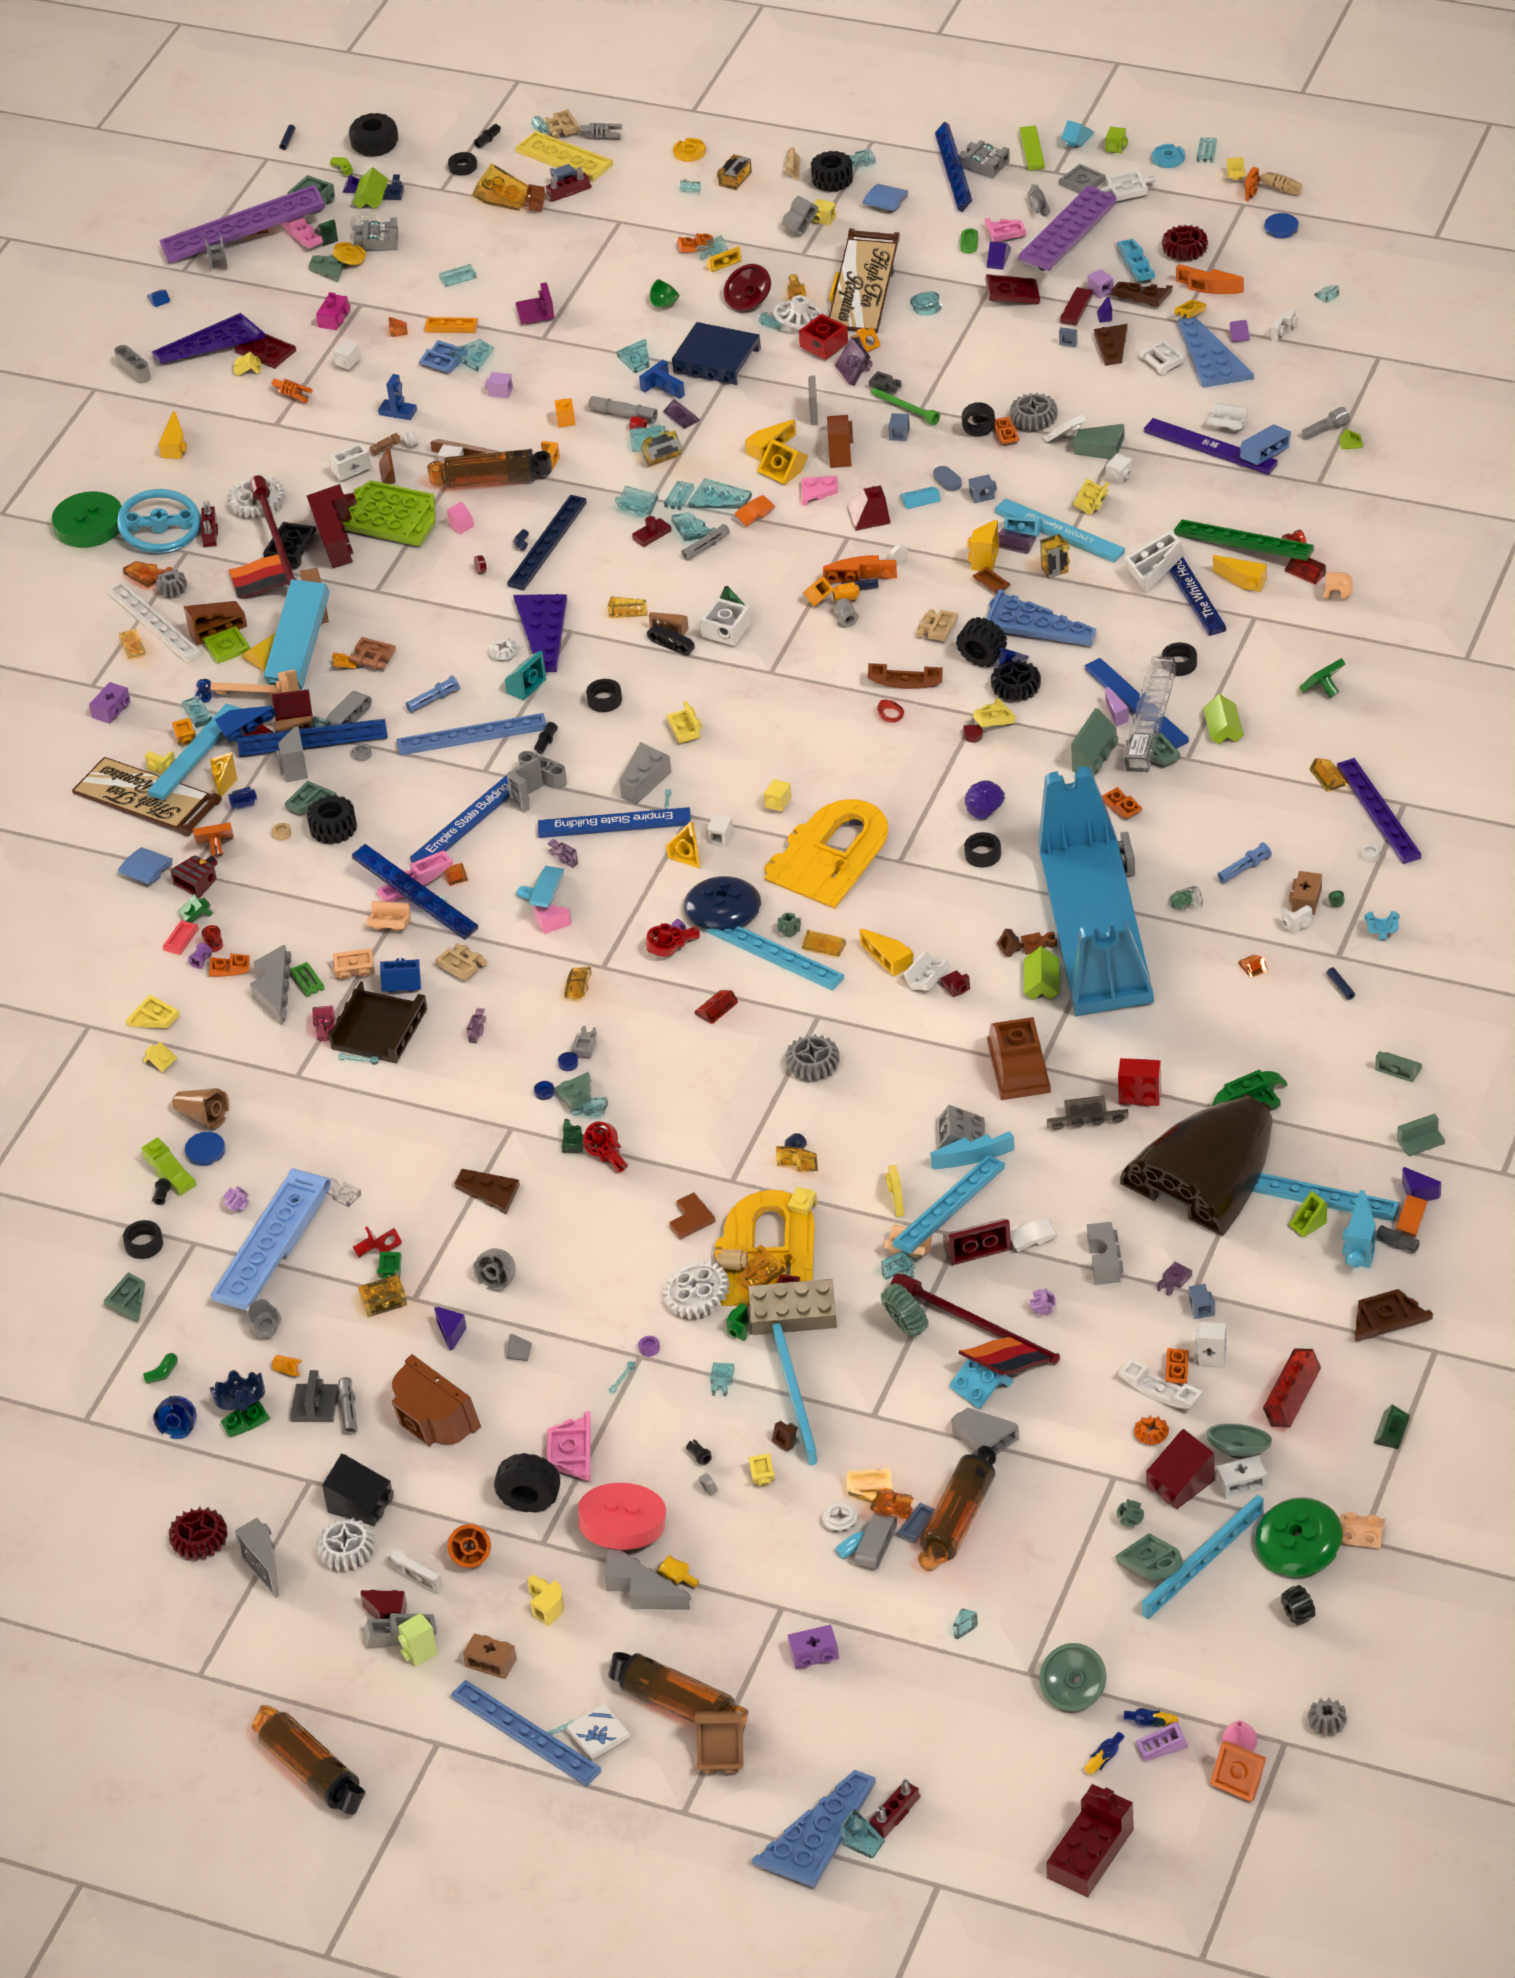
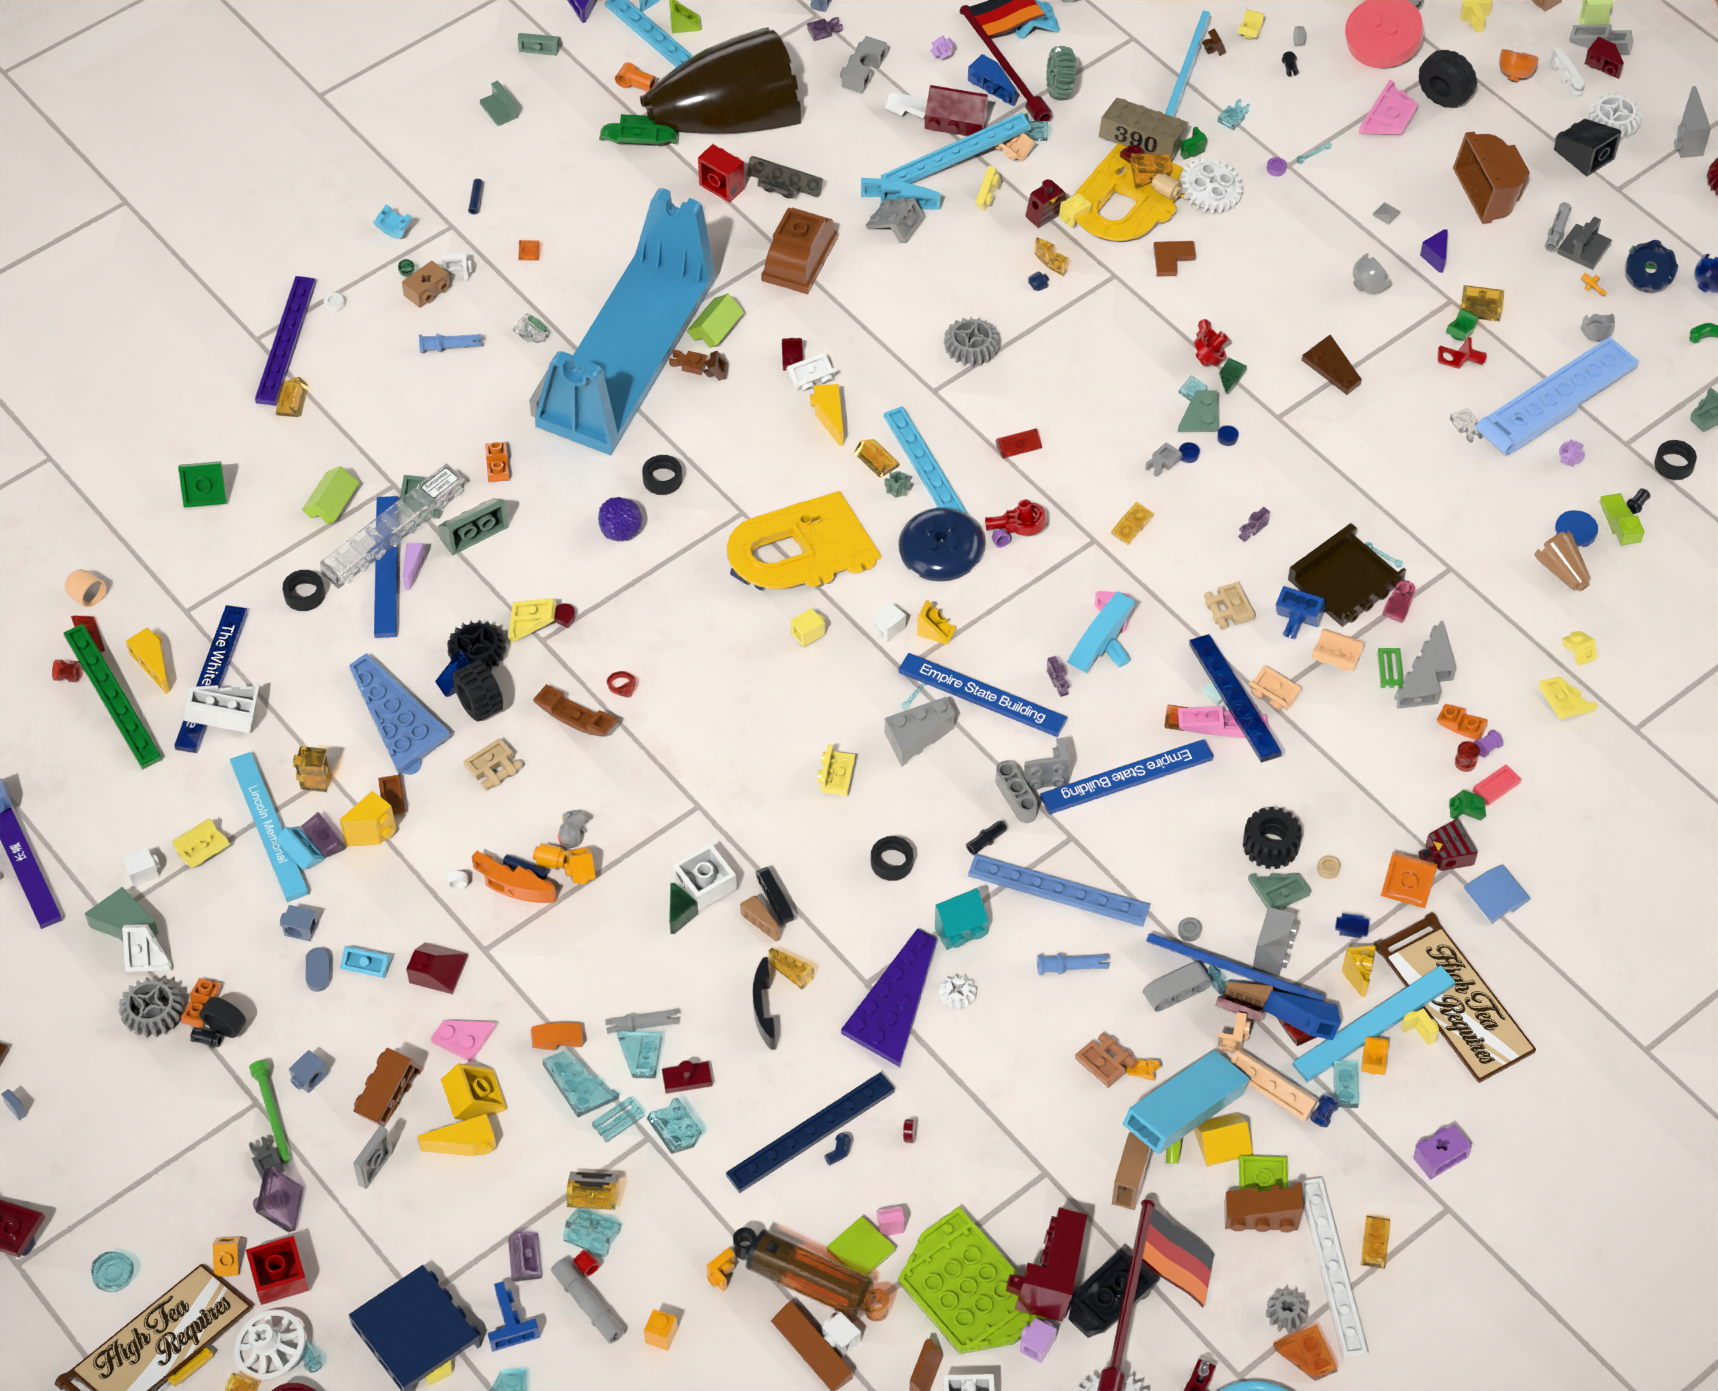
camera: 155 degrees left, 10 degrees up
none -> orange piece [615,62,656,91]
none -> black slope [753,957,776,1050]
none -> lime tile [827,1216,896,1281]
none -> blue slope [968,54,1016,106]
none -> dark red torso [1025,179,1066,228]

